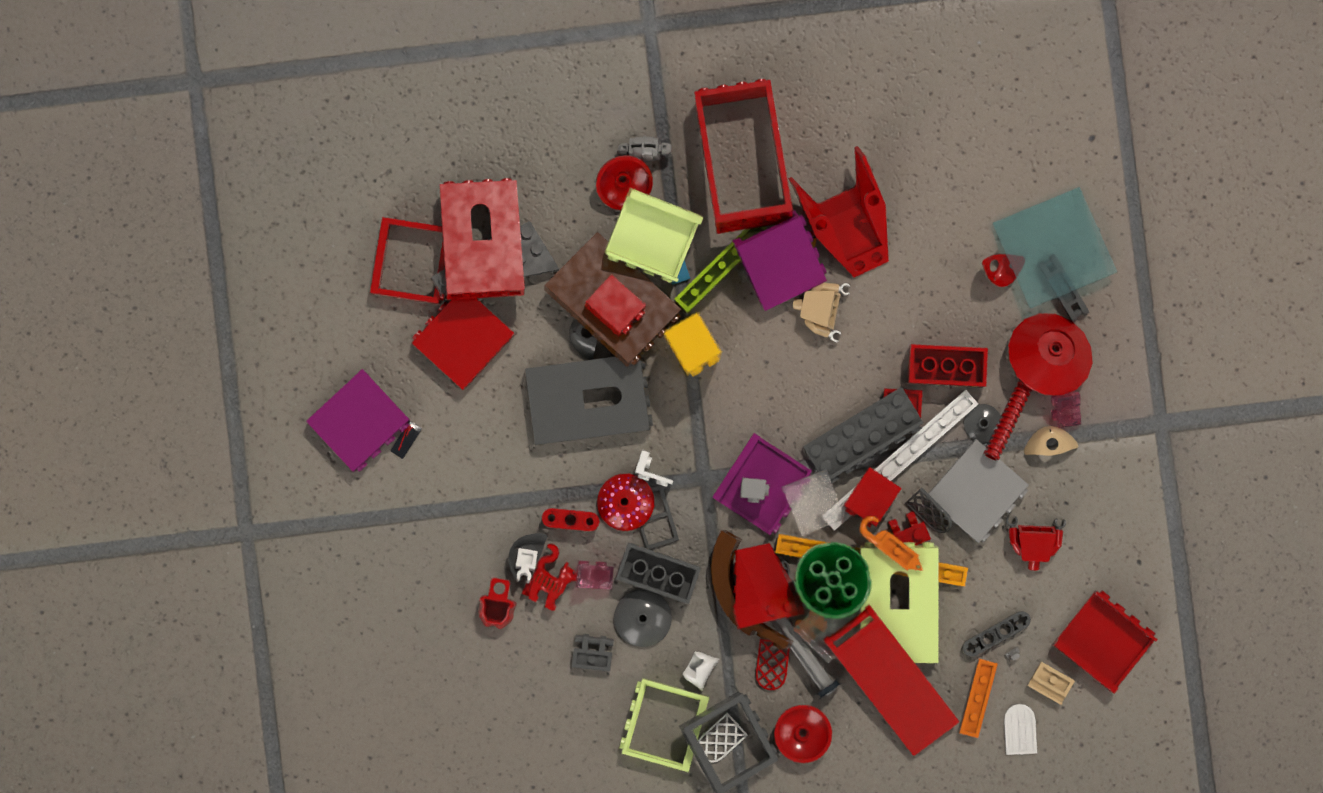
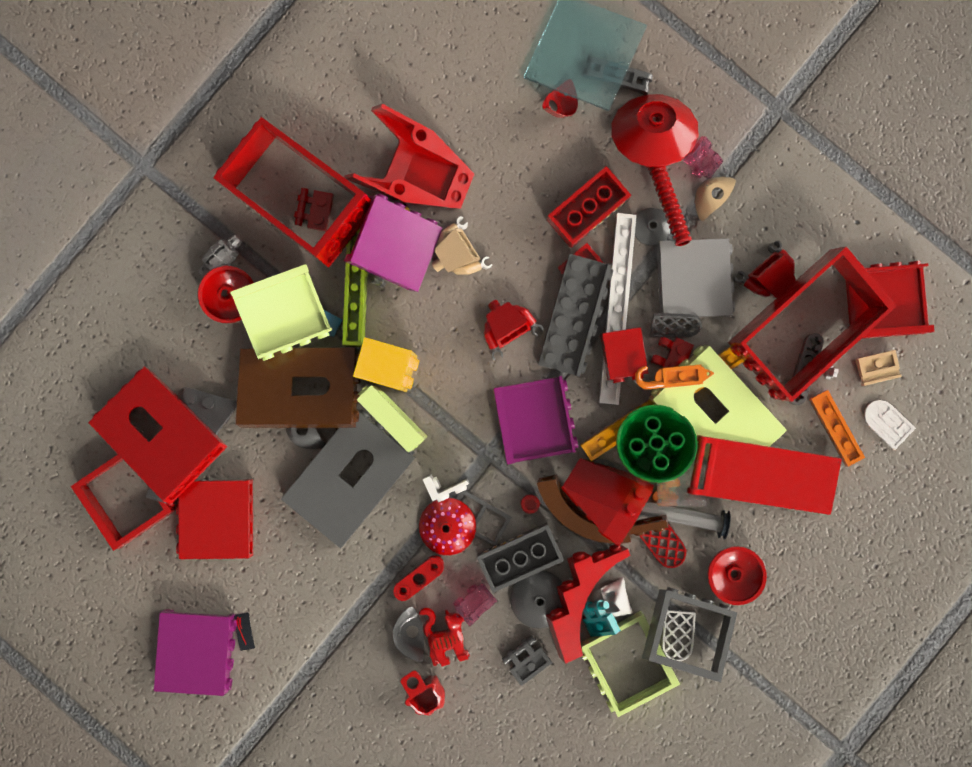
camera: 45 degrees left, 0 degrees up
white plate [515,548,538,583] -> none
red brick [585,274,646,337] -> none
light grey brick [740,478,769,503] -> none
clear container [782,469,845,536] -> none
none -> red plate [294,188,334,232]
none -> yellowish green window [357,385,428,452]
none -> red torso [484,300,544,361]
none -> red tile [520,494,540,514]
none -> arch [545,544,630,664]
none -> teal plate [583,600,621,637]
none -> red door [728,246,896,402]

